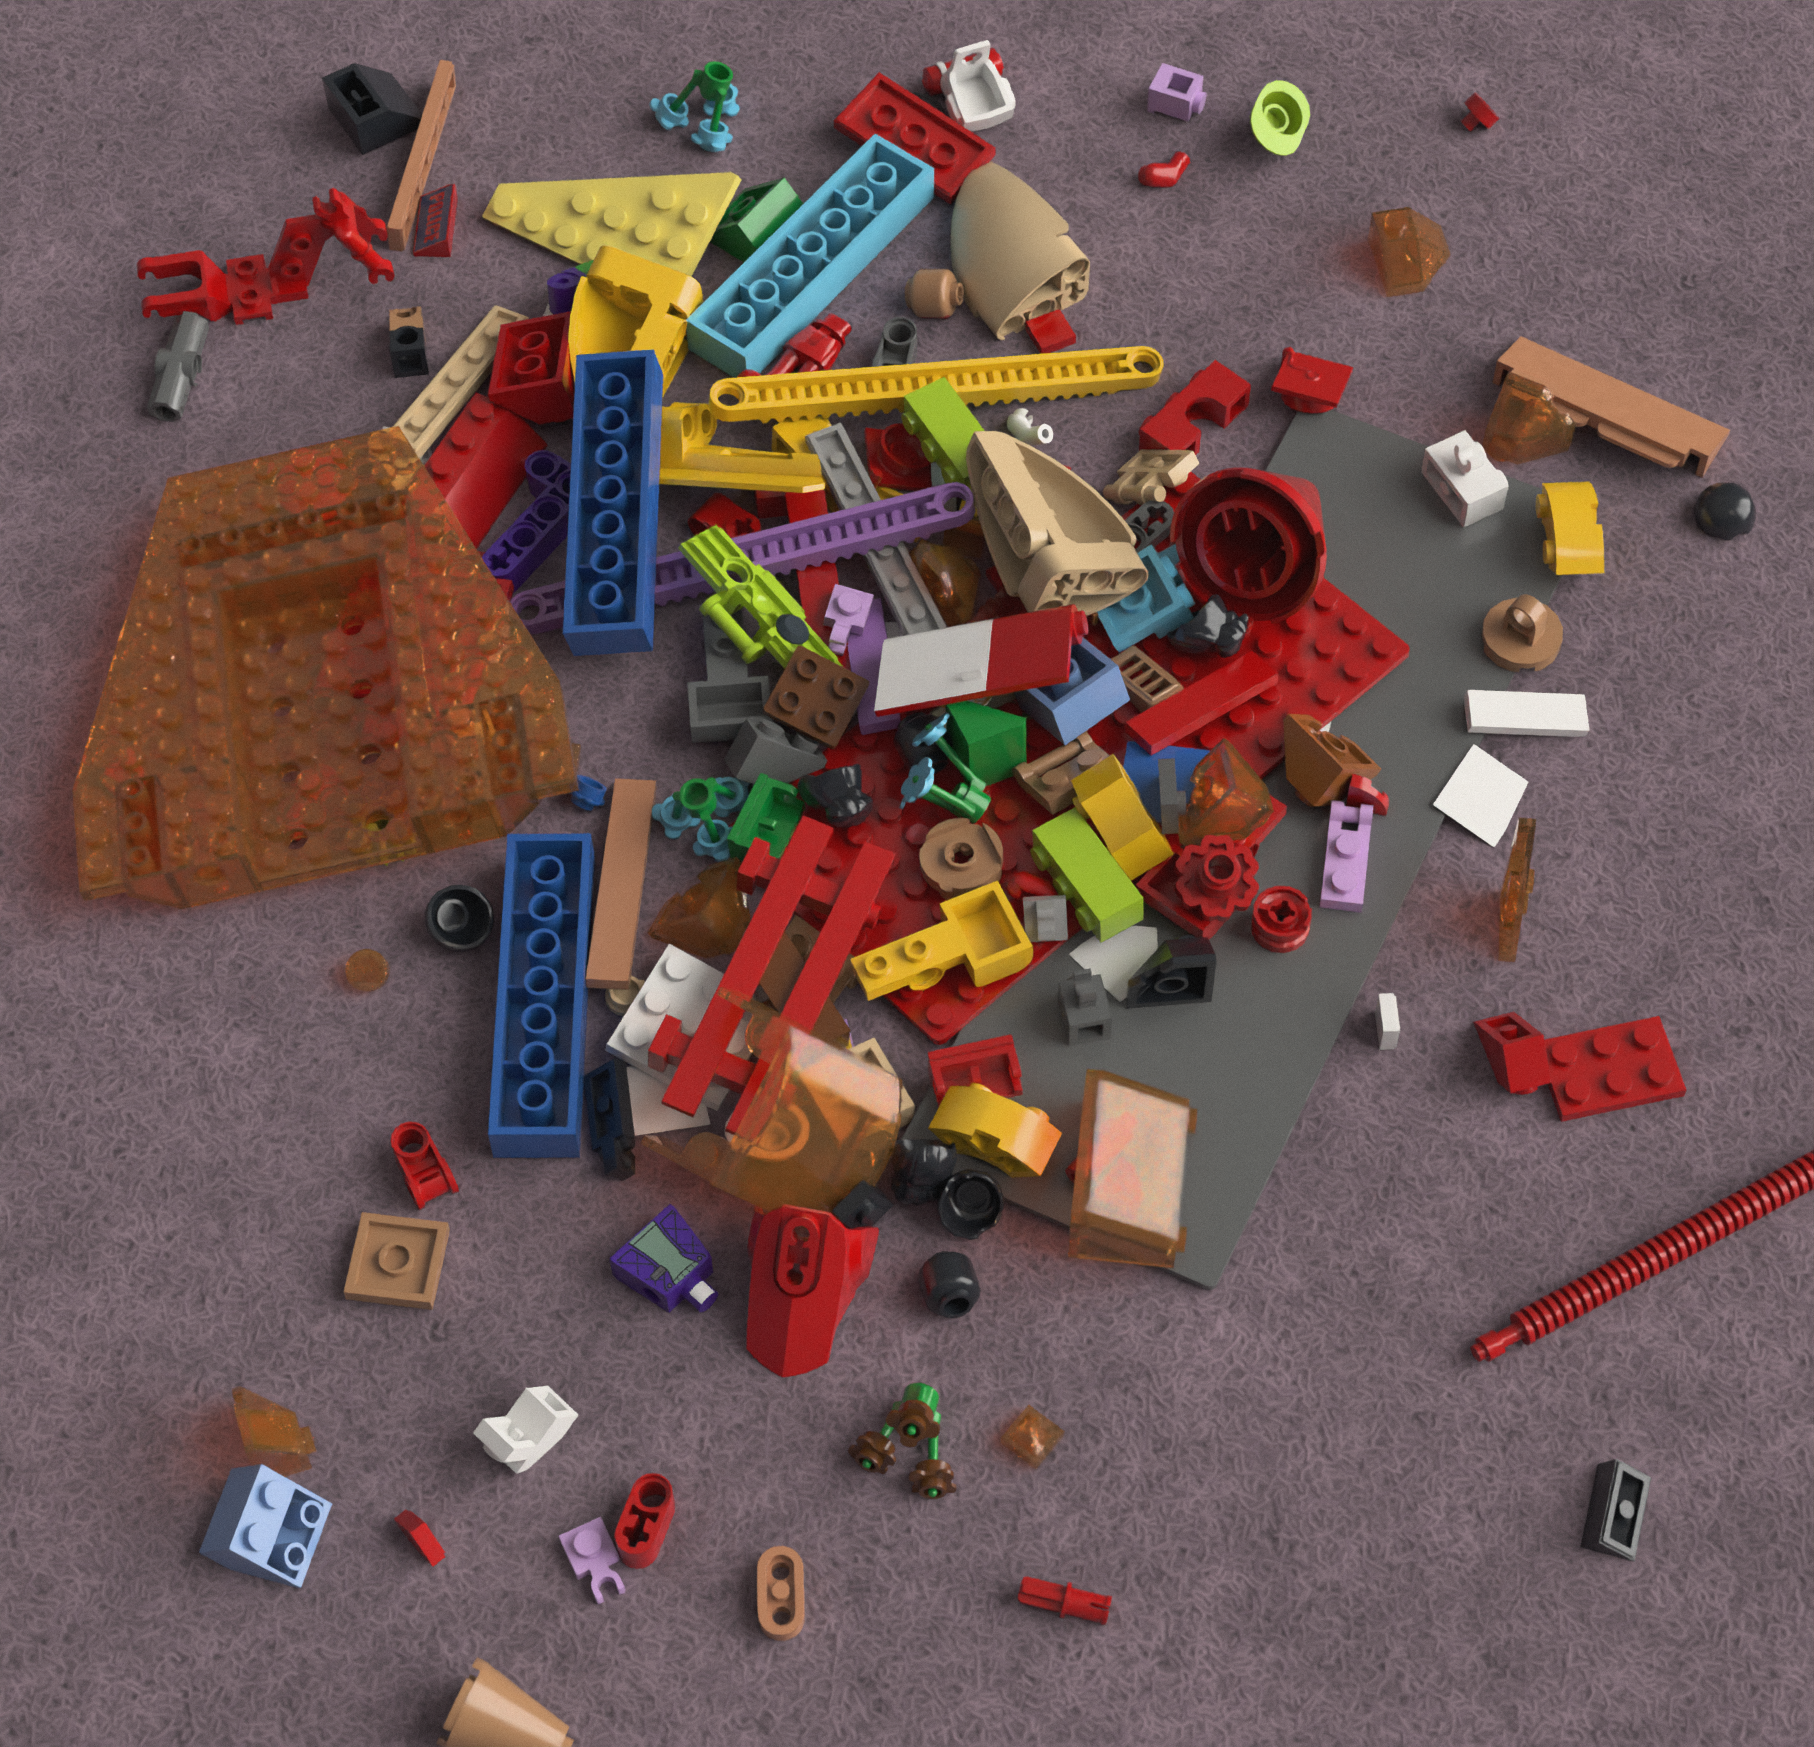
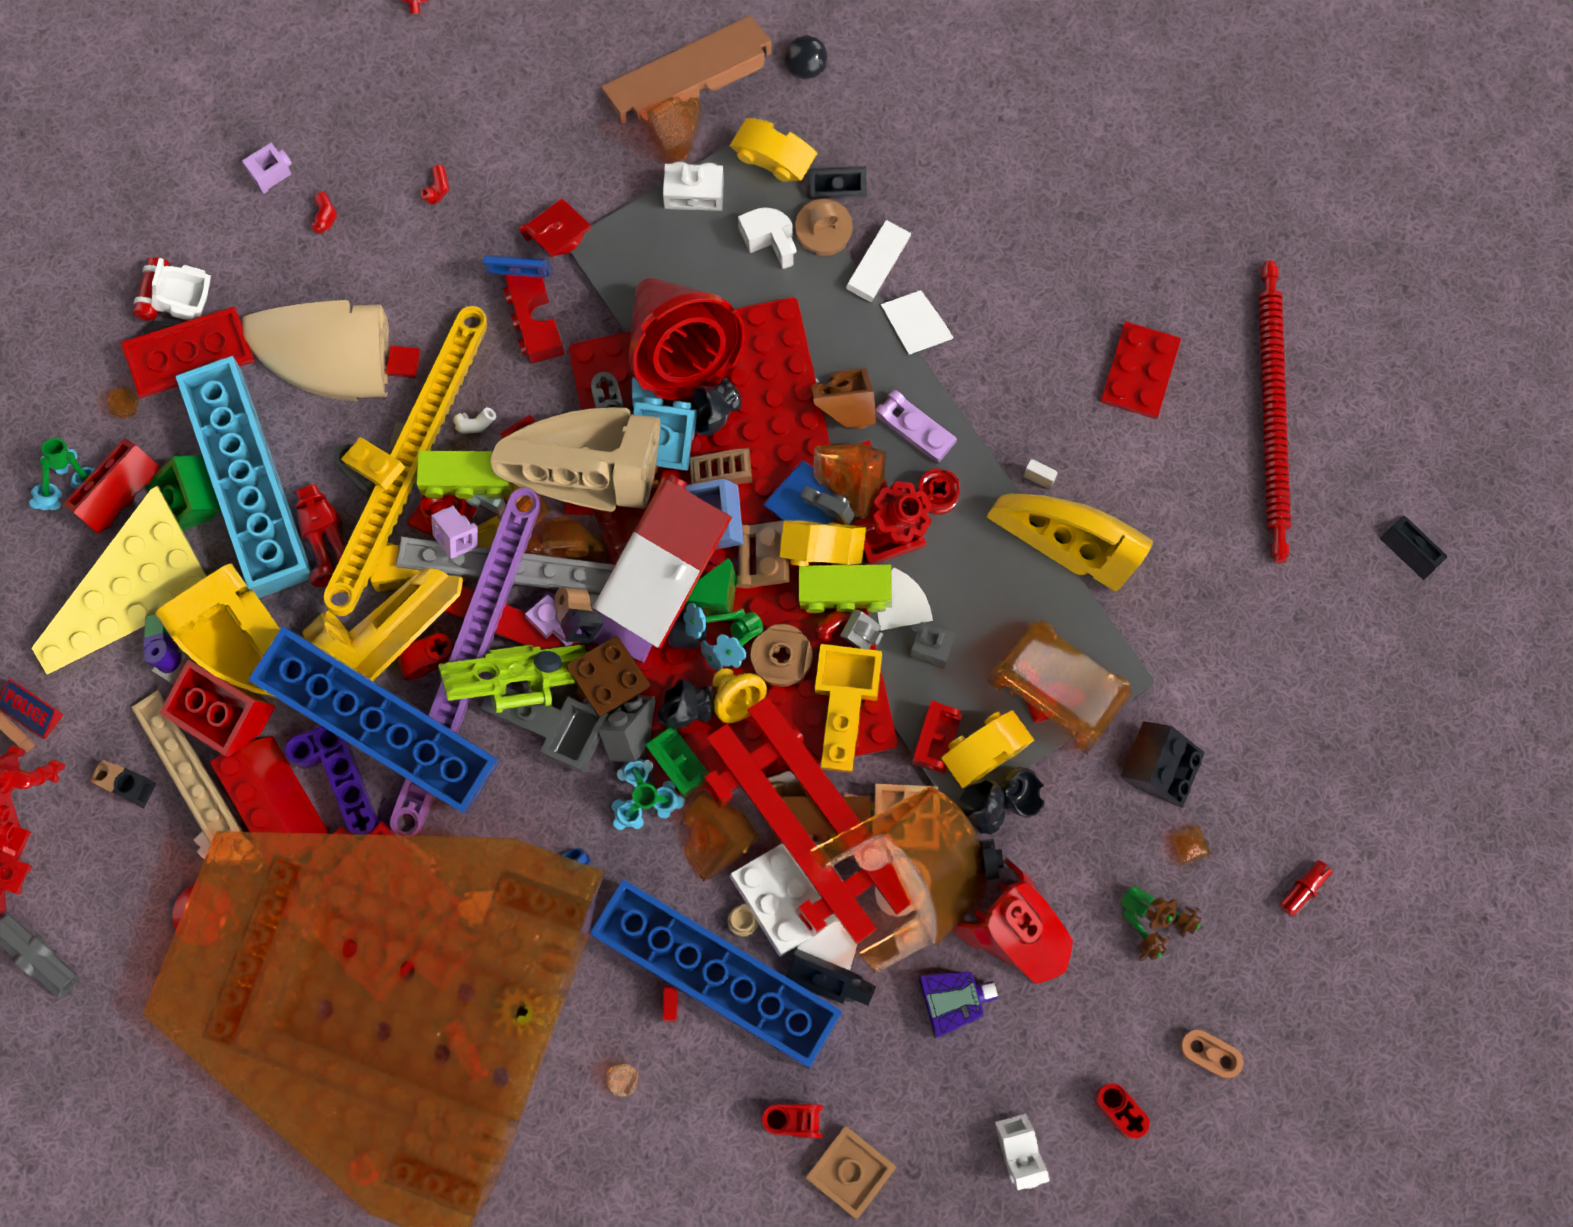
camera: 60 degrees left, 15 degrees up
black piece [424,885,494,952] -> none
lavender plate [559,1517,626,1604] -> none
nougat tile [586,778,657,990] -> none
medium nougat head [905,269,964,319] -> none
black head [918,1251,981,1318] -> none
tan plate [1103,449,1200,505] -> none
red tile [1125,650,1278,756] -> none
black slope [1126,935,1217,1009] -> none
piece [1250,80,1310,156] -> none
red tile [1346,774,1389,816] -> none
clear orange slope [1368,207,1451,297] -> none
red slope [1474,1011,1551,1095] -> none
clear orange wing [1498,817,1536,962] -> none
none -> red brick [62,438,160,534]
none -> clear orange tile [107,388,139,418]
none -> yellow plate [341,437,405,490]
none -> red arm [421,165,449,205]
none -> lavender brick [432,506,478,559]
none -> blue slope [483,254,551,278]
none -> leg [555,587,604,644]
none -> red tile [663,988,678,1023]
none -> yellow hair [713,668,767,724]
none -> white brick [738,208,796,269]
none -> black slope [808,166,867,198]
none -> yellow panel [986,493,1153,592]
none -> black slope [1120,721,1205,808]

